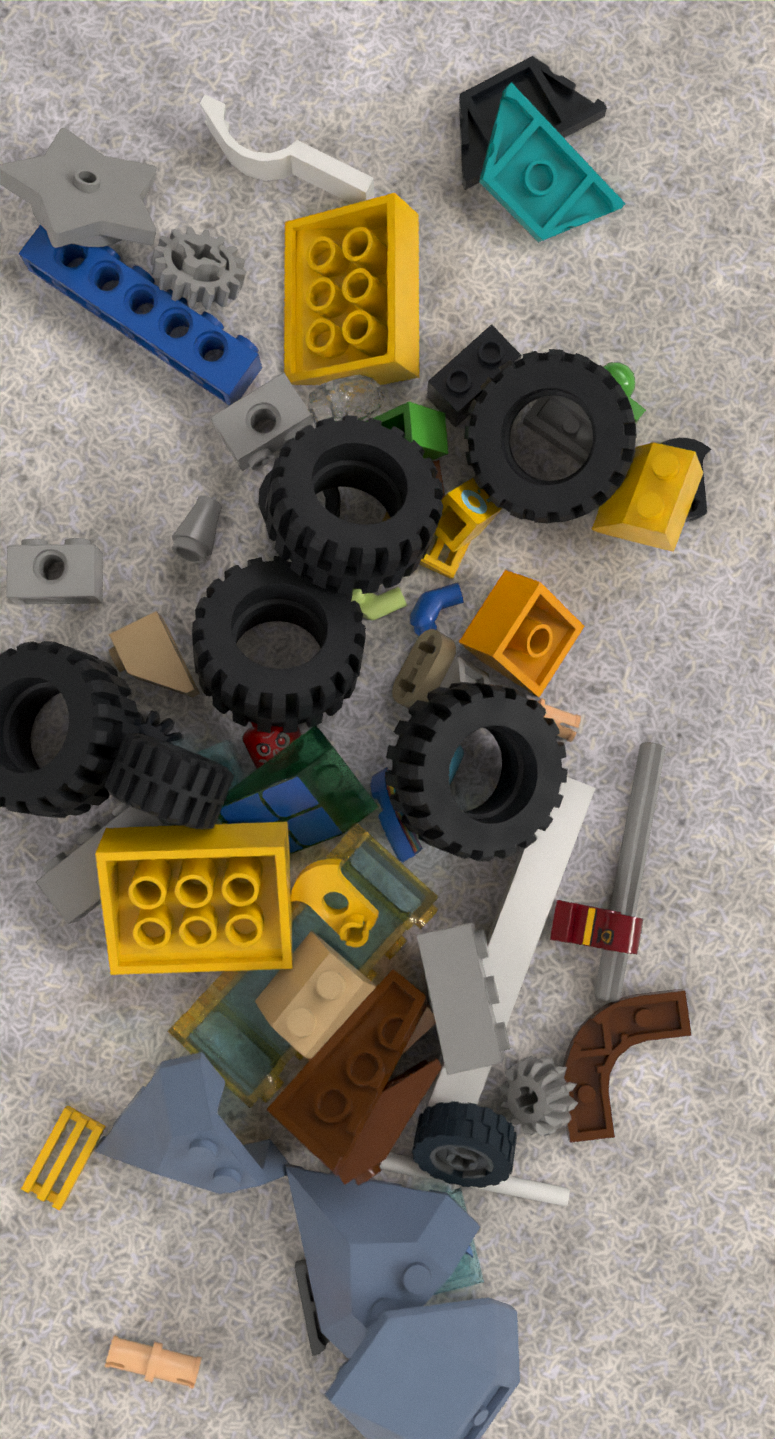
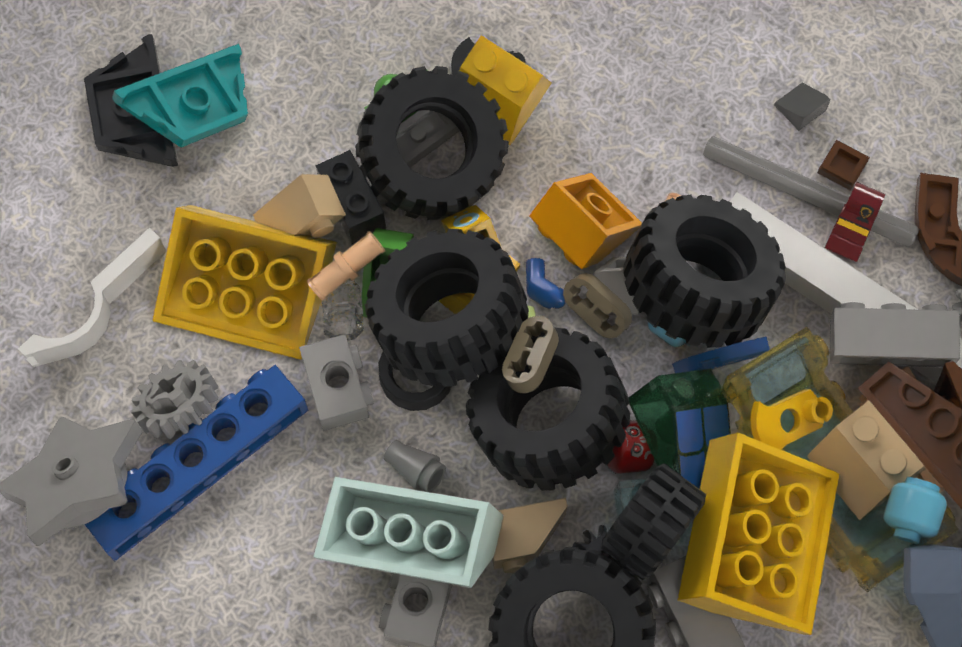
camera: 75 degrees left, 15 degrees down
none -> tan slope [253,174,346,238]
none -> light nougat pin [307,231,385,301]
none -> light aqua slope [314,477,504,588]
none -> dark tan beam [502,316,559,393]
none -> dark grey slope [774,82,831,131]
none -> reddish brown tile [817,140,870,191]
none -> medium azure head [883,477,947,544]

